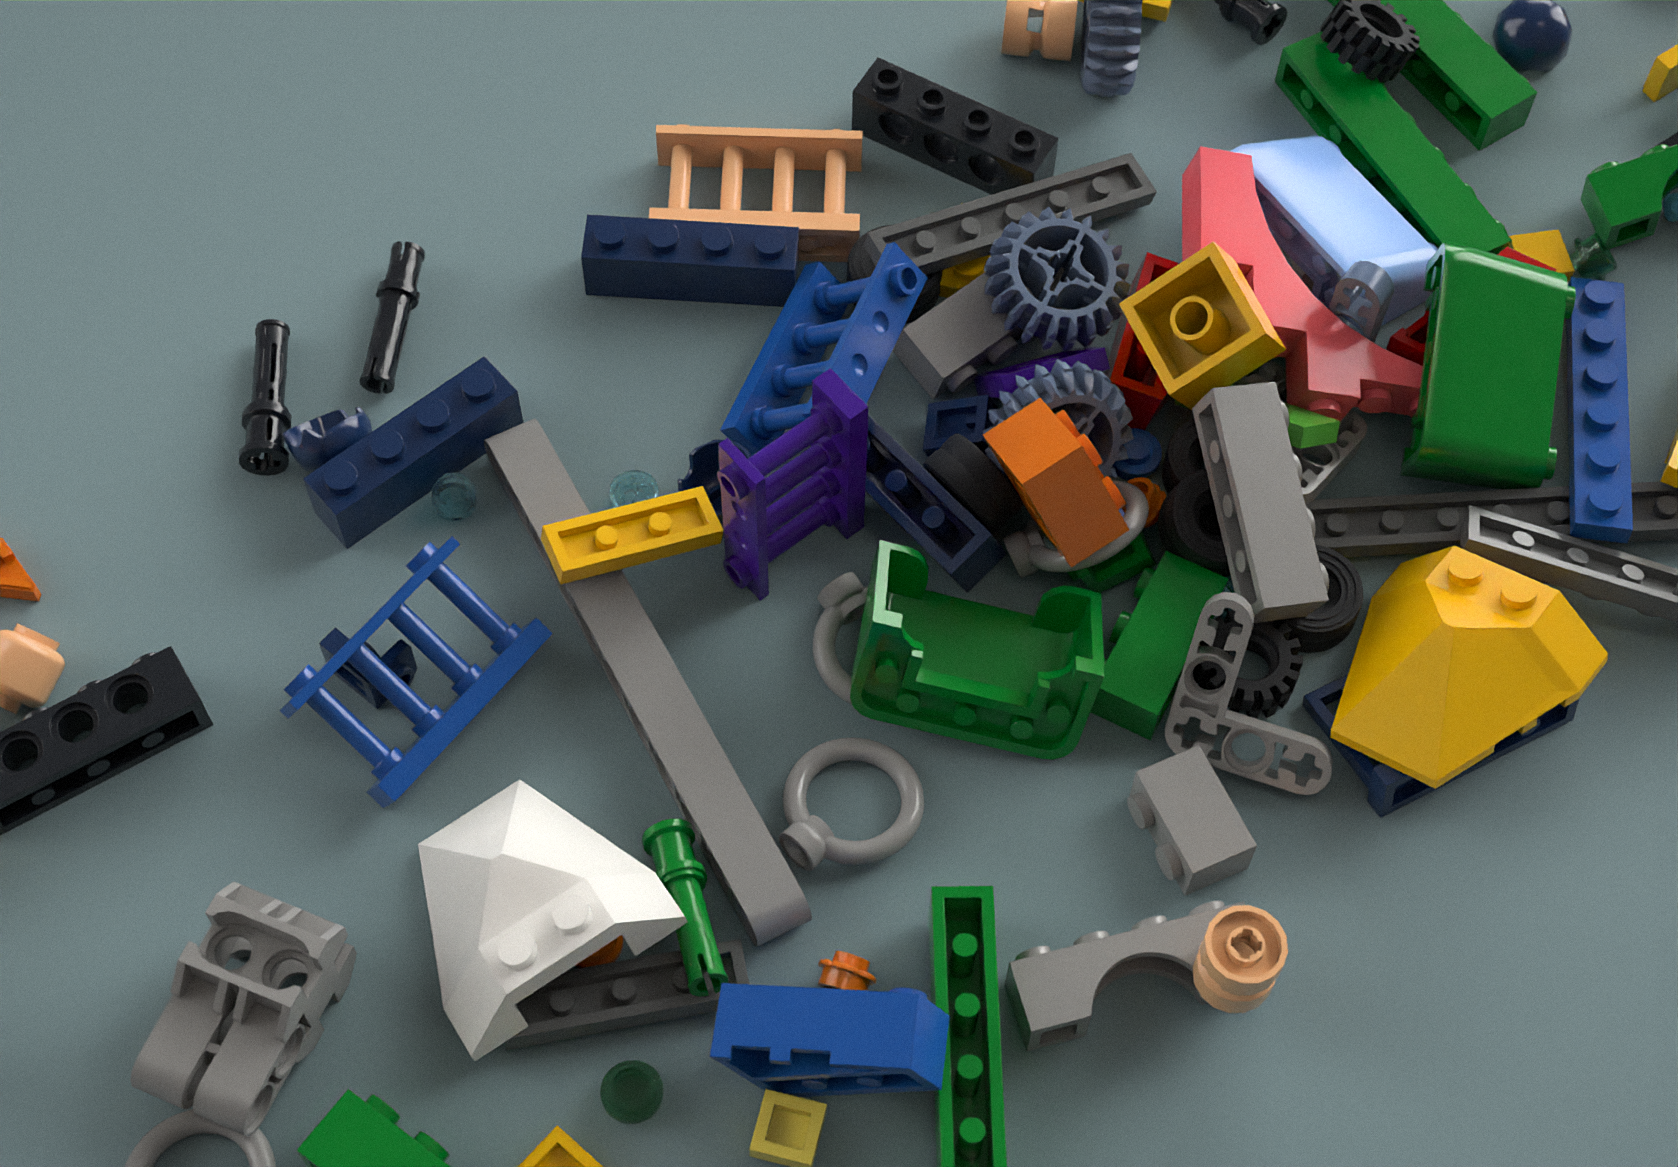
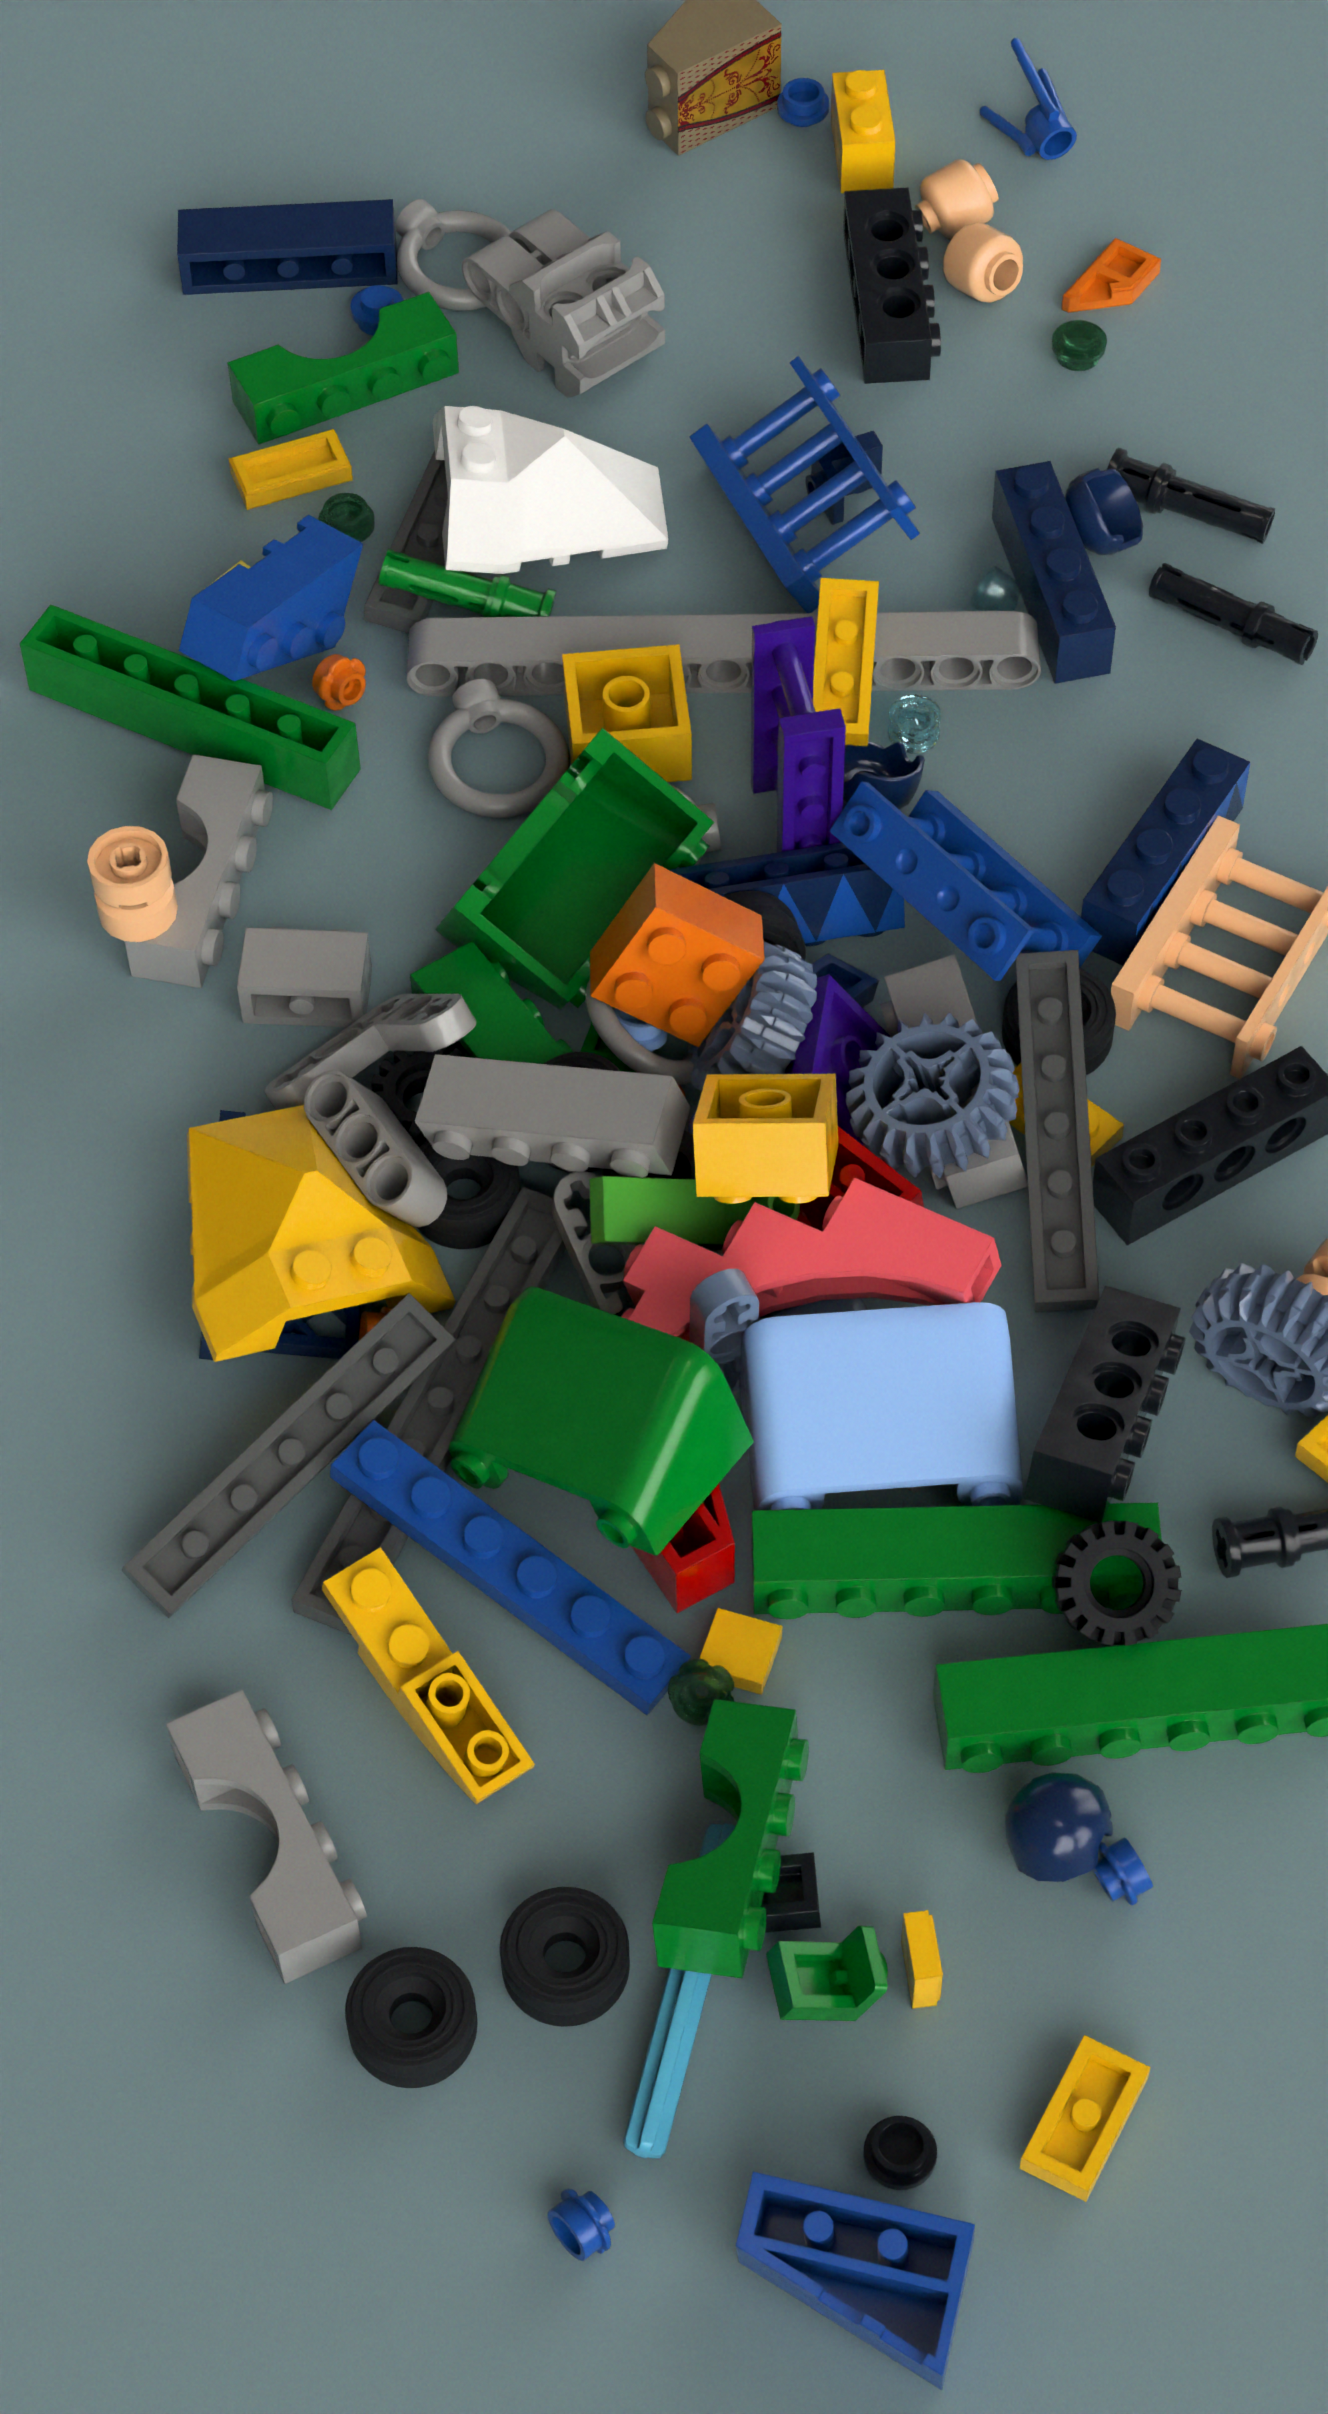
camera: 120 degrees right, 5 degrees down
none -> light grey beam [304,1070,447,1227]
none -> yellow brick [562,644,692,782]
none -> black brick [1024,1285,1186,1523]
none -> clear green plate [1052,320,1107,371]

